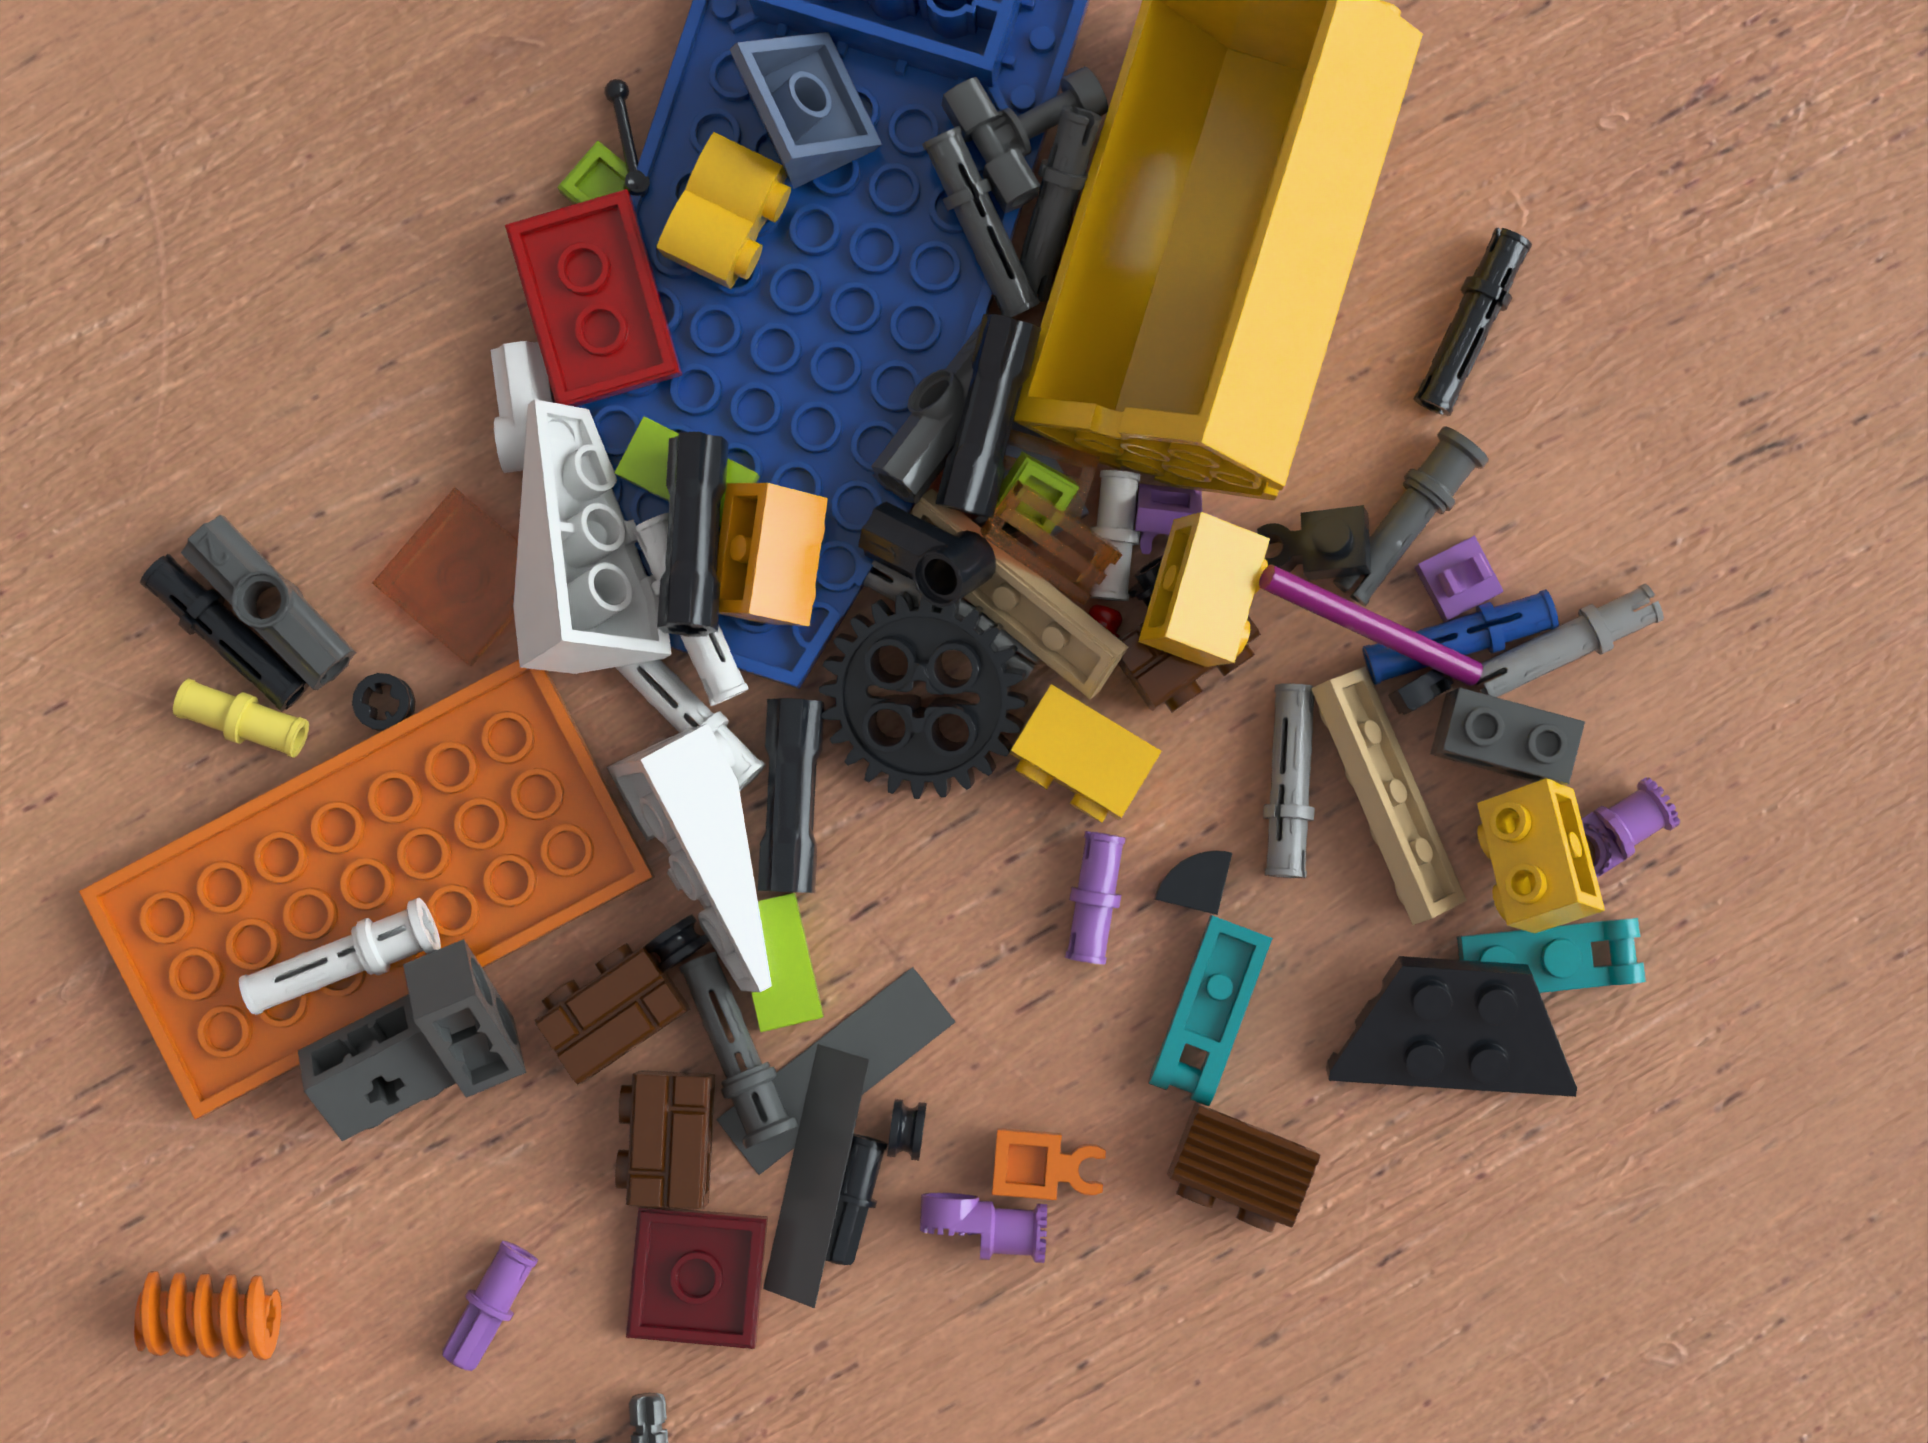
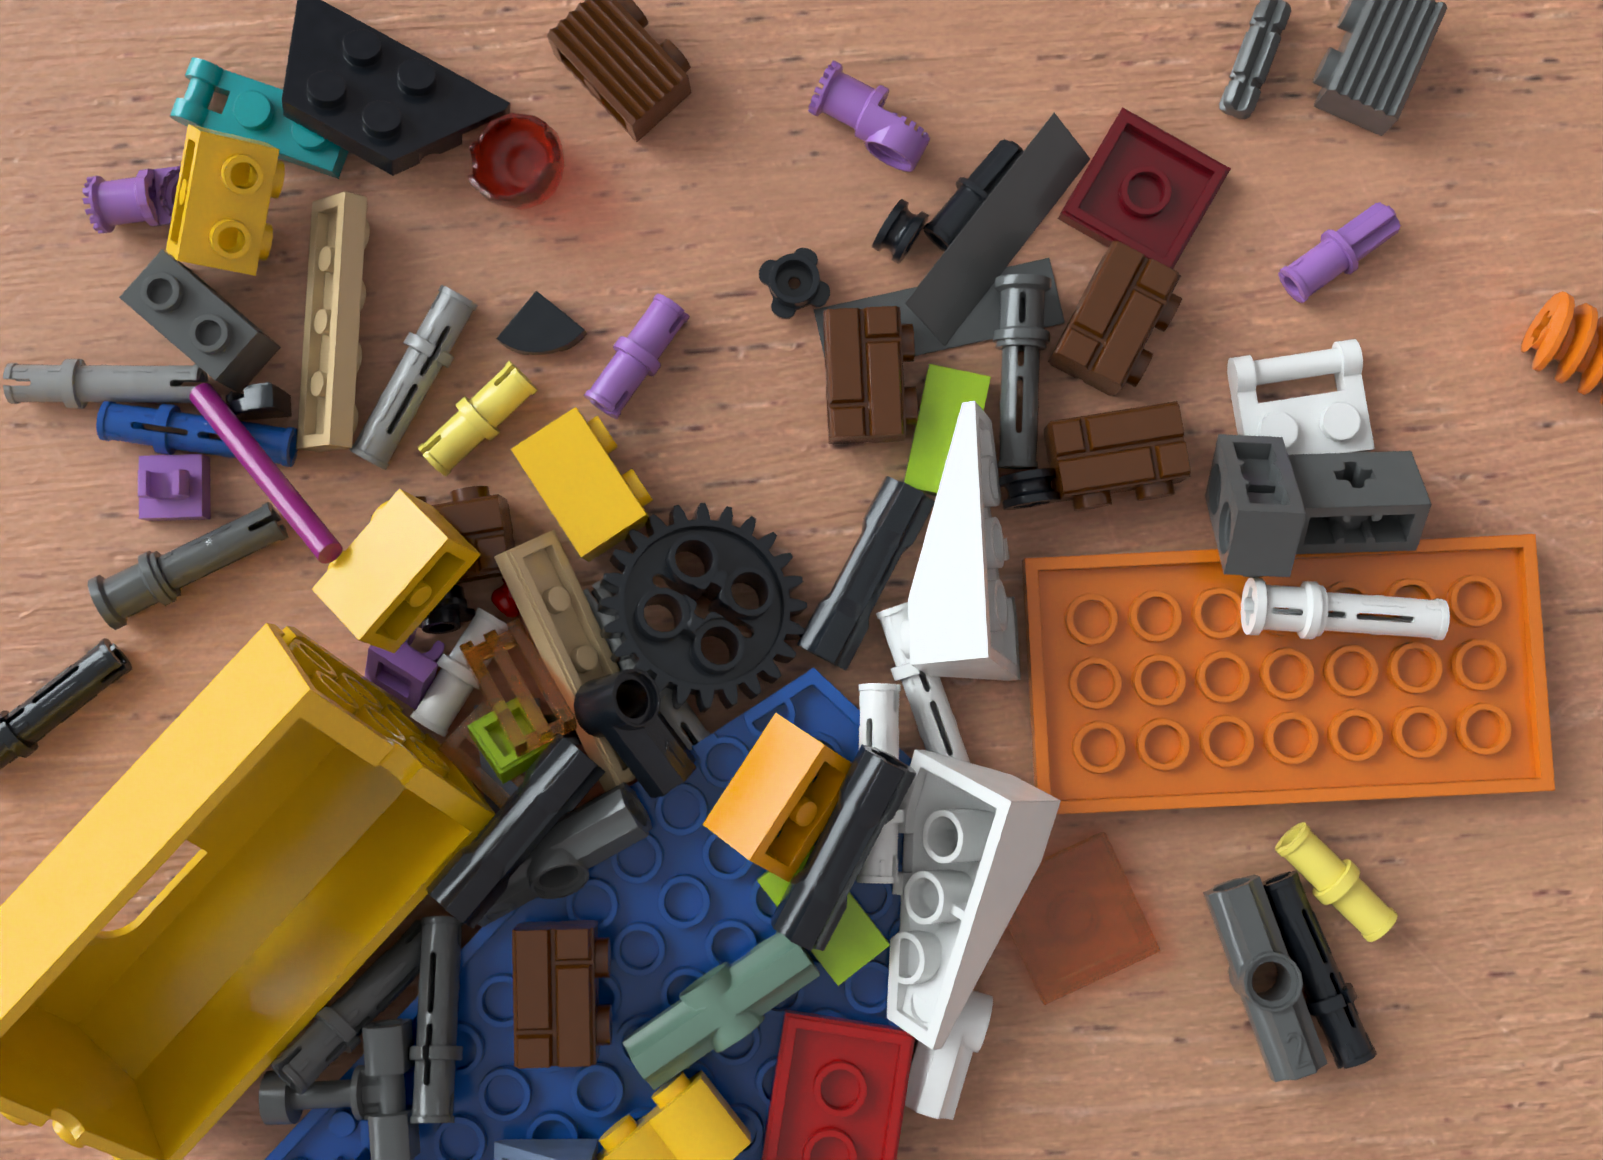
camera: 155 degrees left, 0 degrees up
black bush [352,673,416,731] -> none
orange plate [992,1128,1106,1200] -> none
teal plate [1148,915,1273,1106] -> none
black plate [1257,505,1371,581] -> none
none -> light yellow pin [418,361,538,477]
none -> clear red hair [467,112,565,210]
none -> reddish brown brick [512,920,612,1069]
none -> sand green piece [622,931,820,1090]
none -> black plate [759,248,830,319]
none -> reddish brown brick [823,306,918,444]
none -> white plate [1227,339,1375,455]

